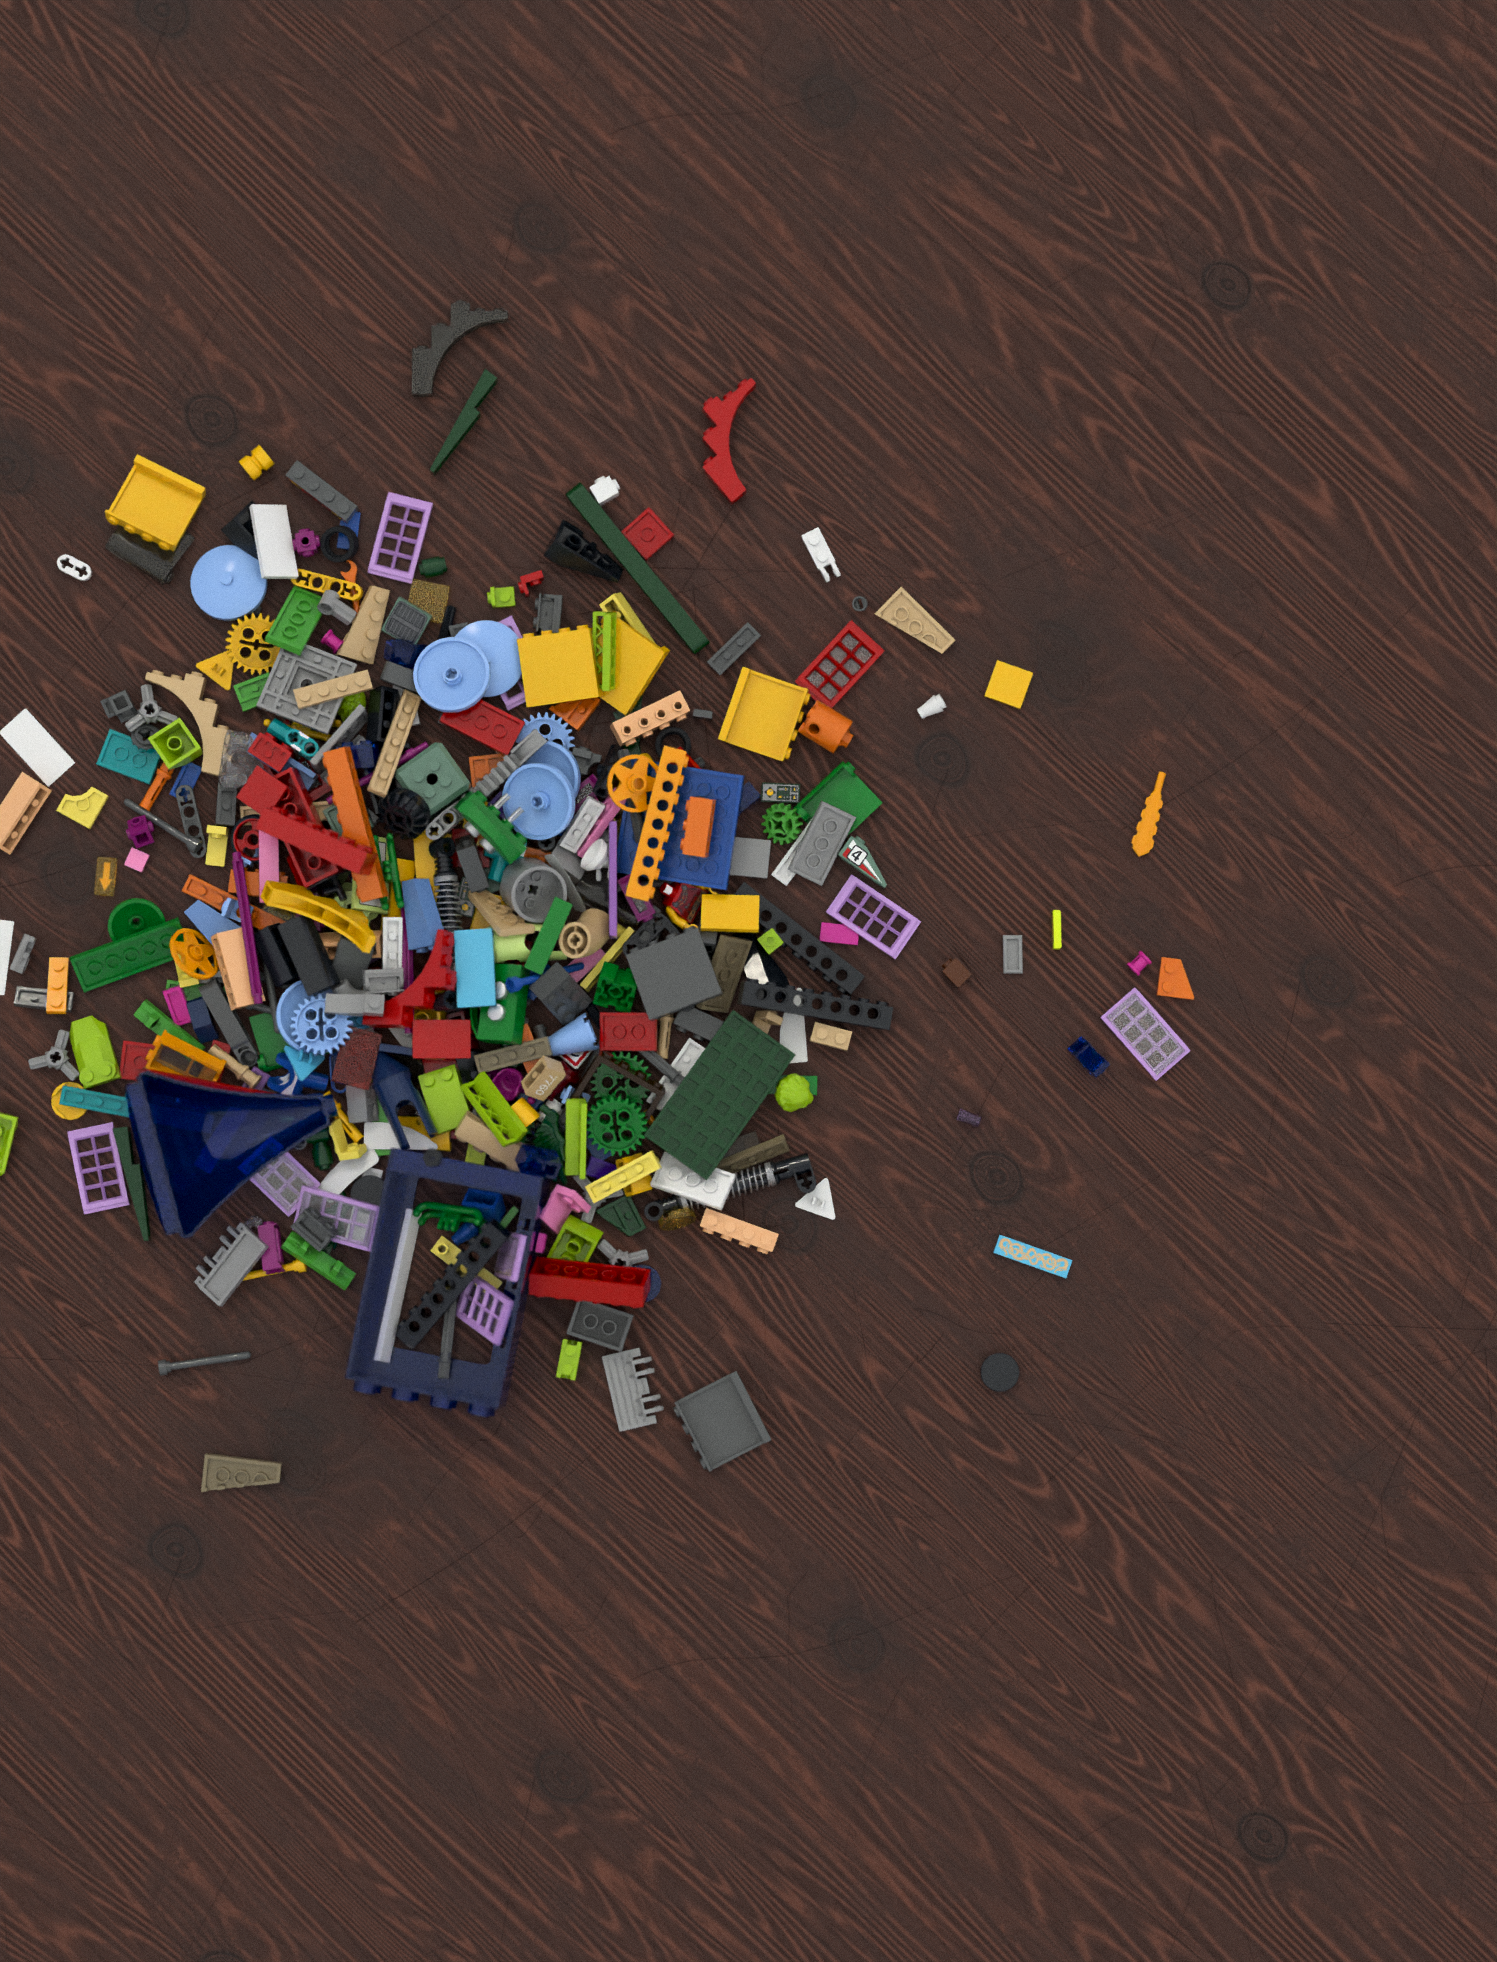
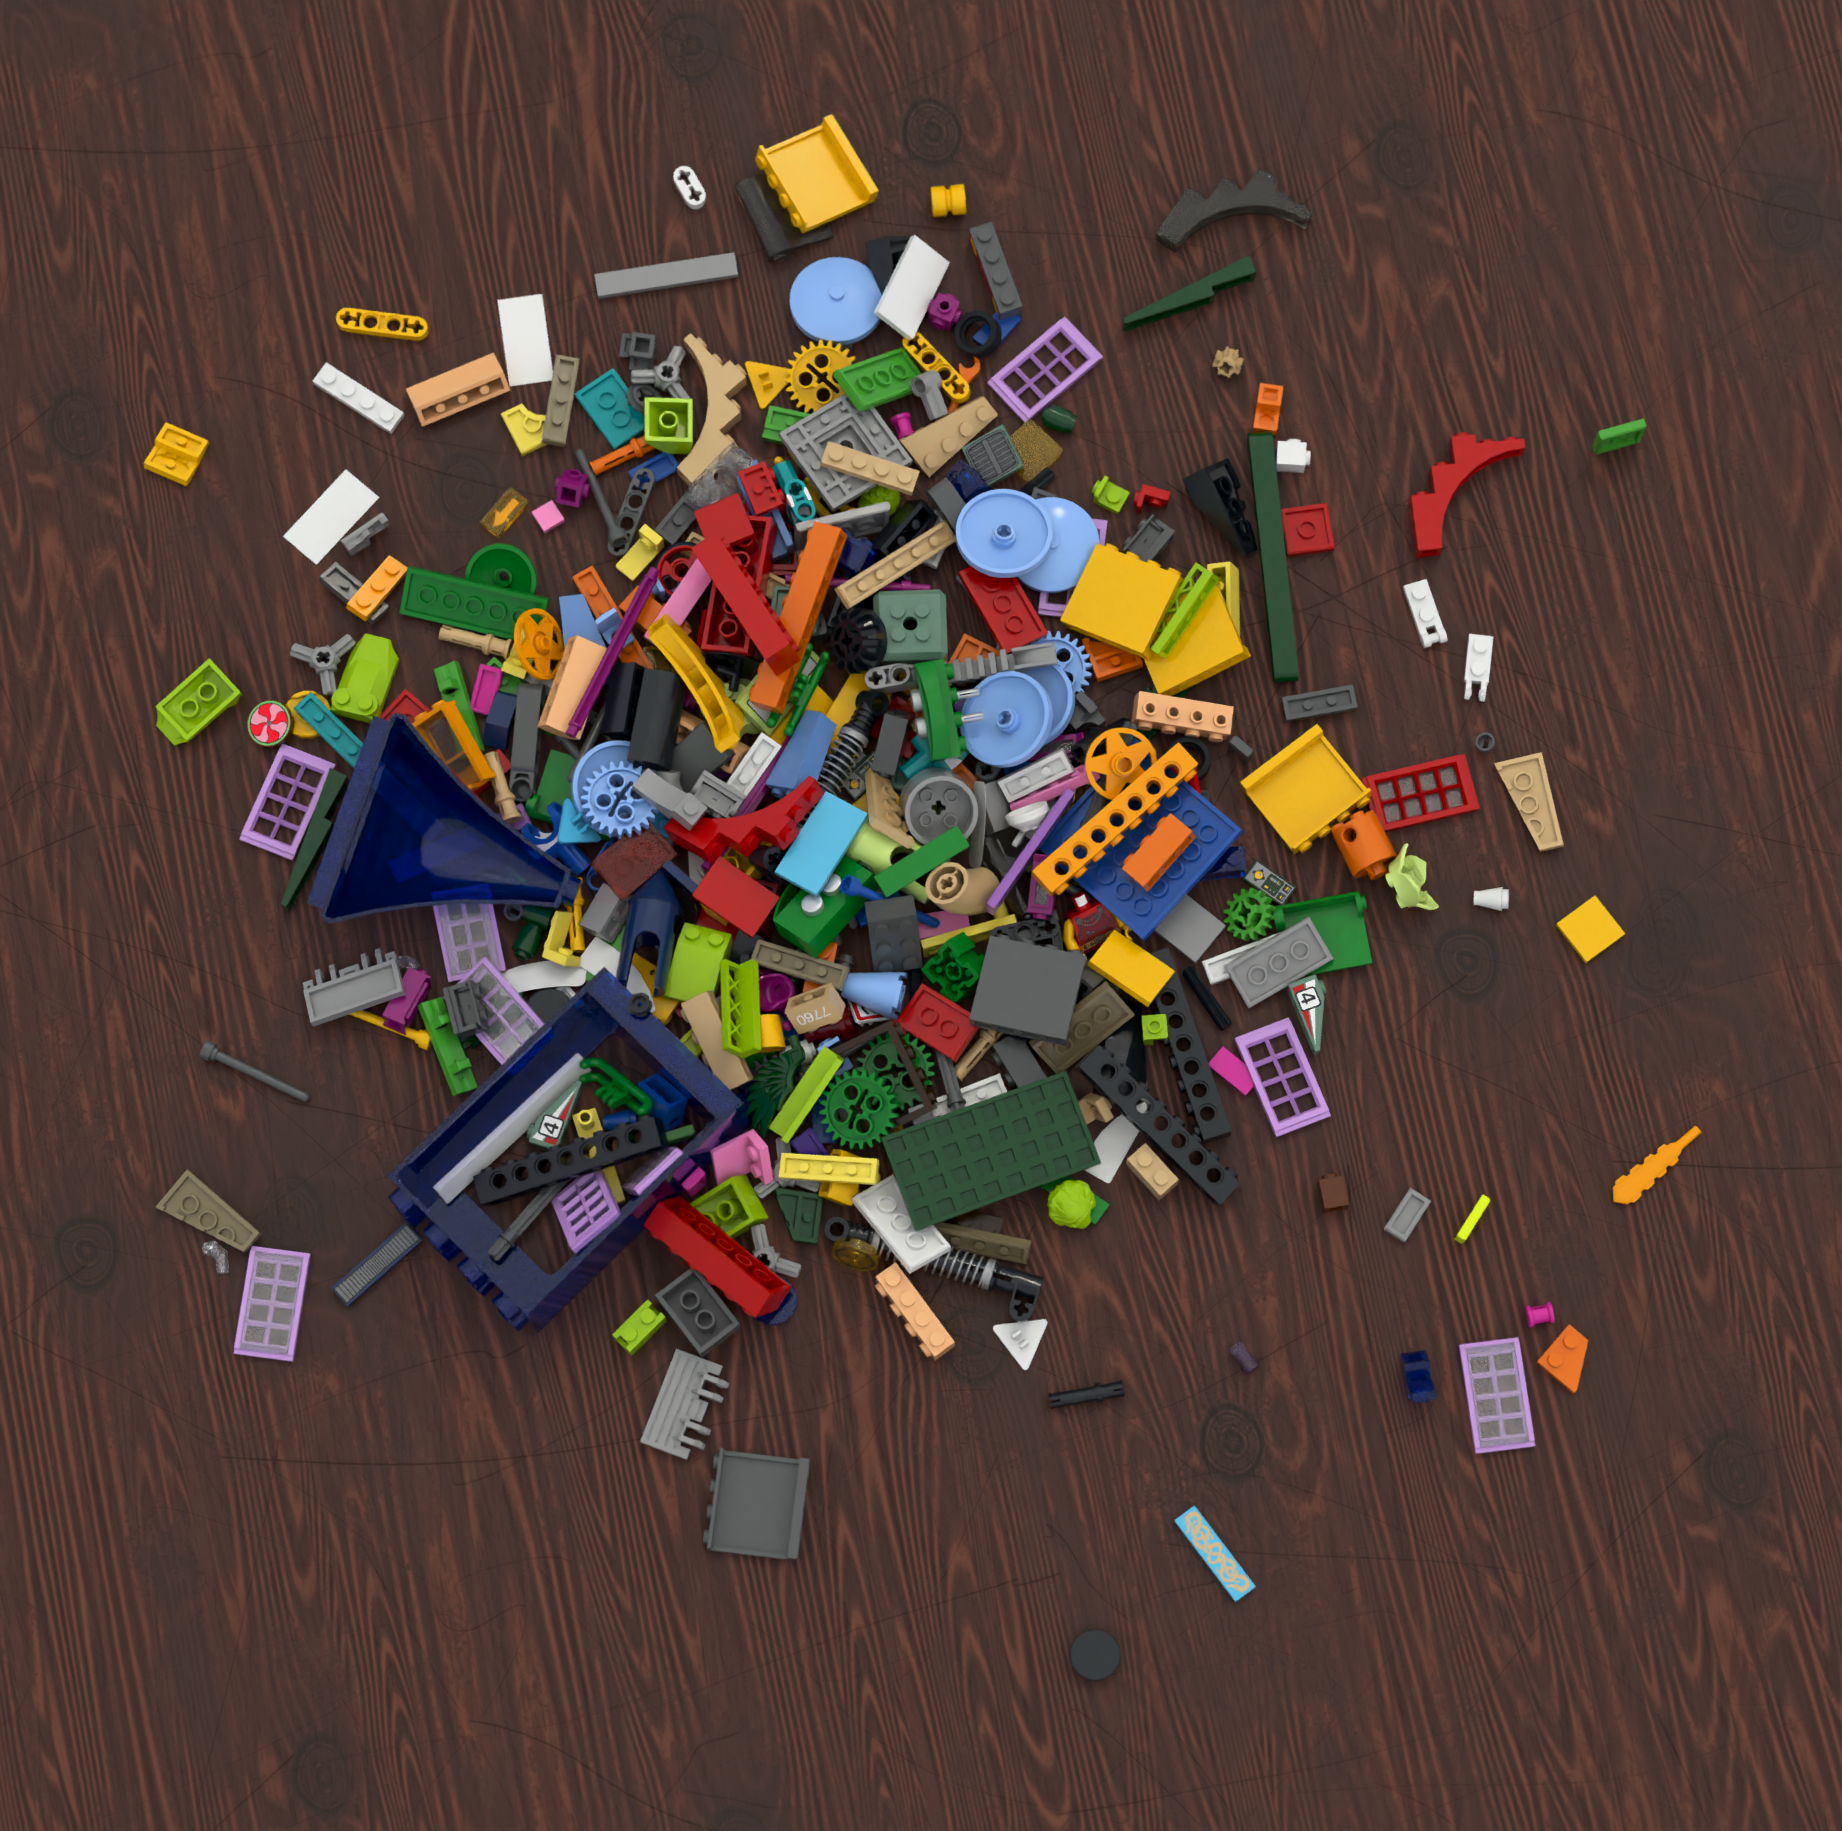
camera: 35 degrees right, 10 degrees down
clear blue brick [515,1144,562,1180] -> none
none -> clear arm [202,1240,229,1274]
none -> clear piece [234,1246,311,1362]
none -> tile [247,700,295,748]
none -> tile [331,1222,423,1307]
none -> tan pin [439,625,513,660]
none -> slope [527,1081,583,1152]
none -> dark tan tile [541,354,580,447]
none -> light grey tile [594,252,738,299]
none -> black pin [1048,1380,1125,1409]
none -> black axle [1183,966,1231,1031]
none -> tan gear [1213,346,1244,378]
none -> orange slope [1252,383,1284,436]
none -> yellowish green brick [1386,843,1439,910]
none -> white plate [1403,579,1448,648]
none -> bright green tile [1592,419,1646,455]

